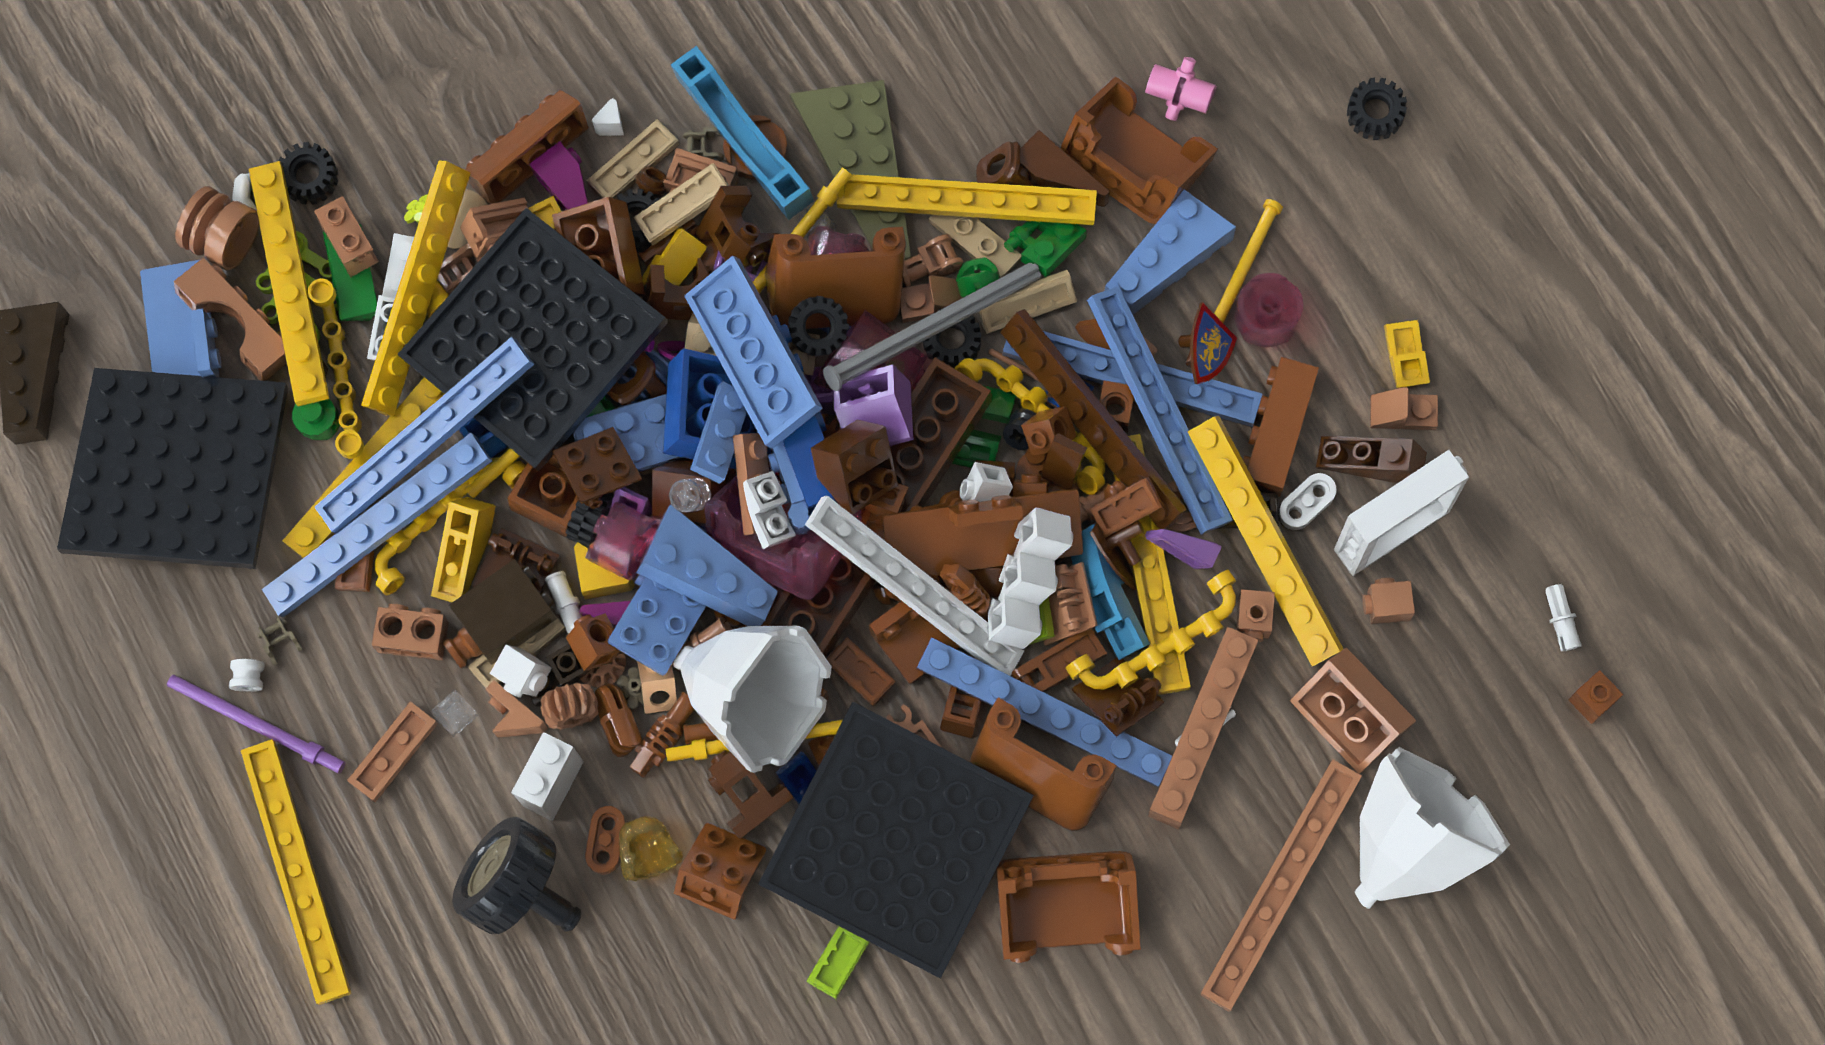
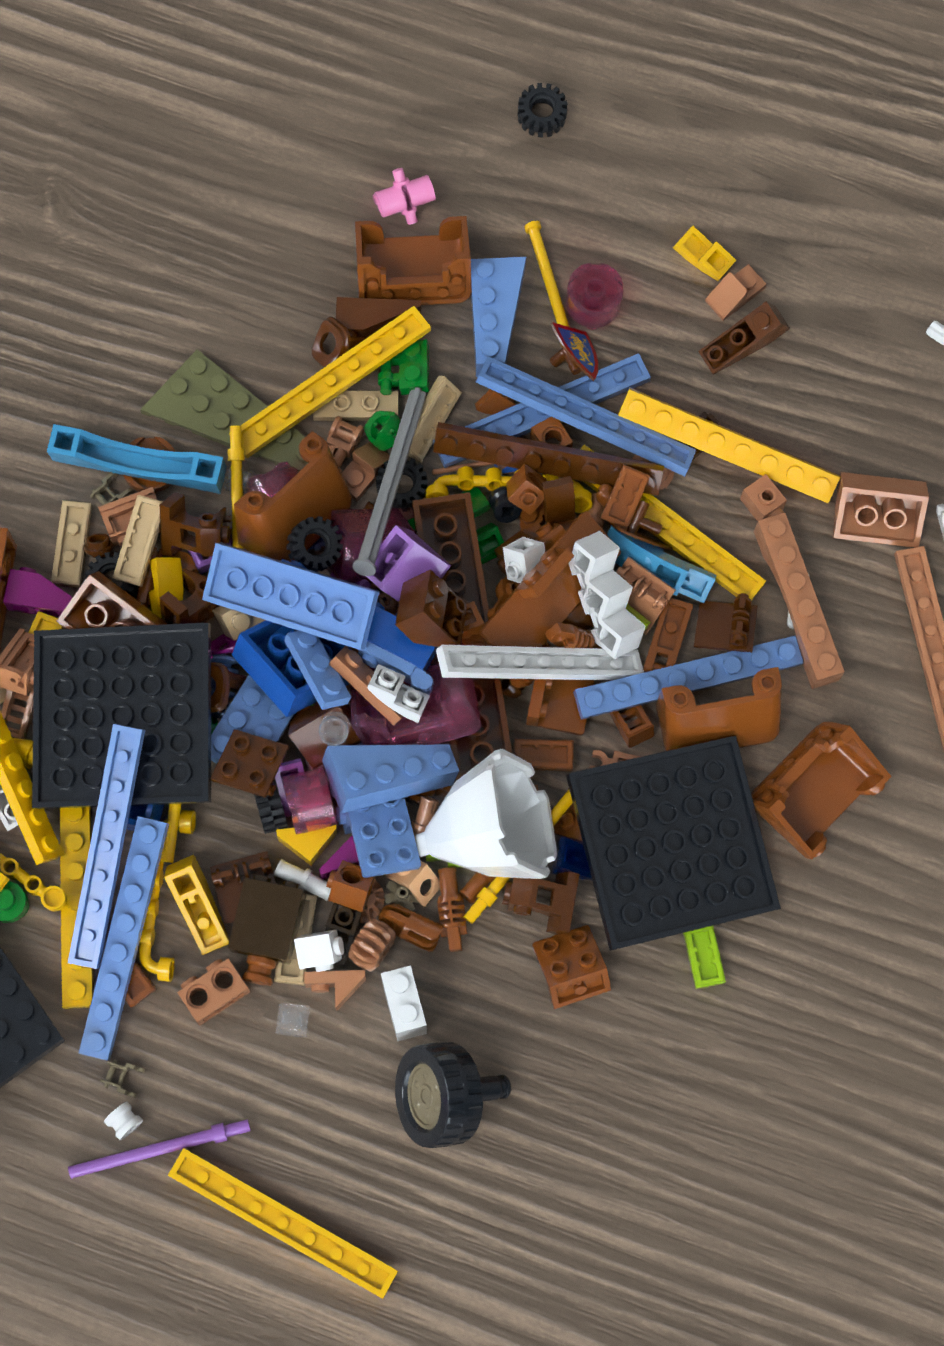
camera: 50 degrees left, 0 degrees up
nougat plate [347,702,438,803] -> none
dark orange brick [507,455,579,537] -> none
dark orange plate [585,806,626,875] -> none
white slope [592,98,624,136] -> none
clear yellow hair [619,816,683,882] -> none
yellow bar [1065,569,1236,690] -> none
medium lavender slope [1145,529,1221,569] -> none
dark orange brick [1243,357,1319,497] -> none
white plate [1279,473,1336,530] -> none
white window [1334,450,1469,576] -> none
nougat brick [1363,578,1415,624] -> none

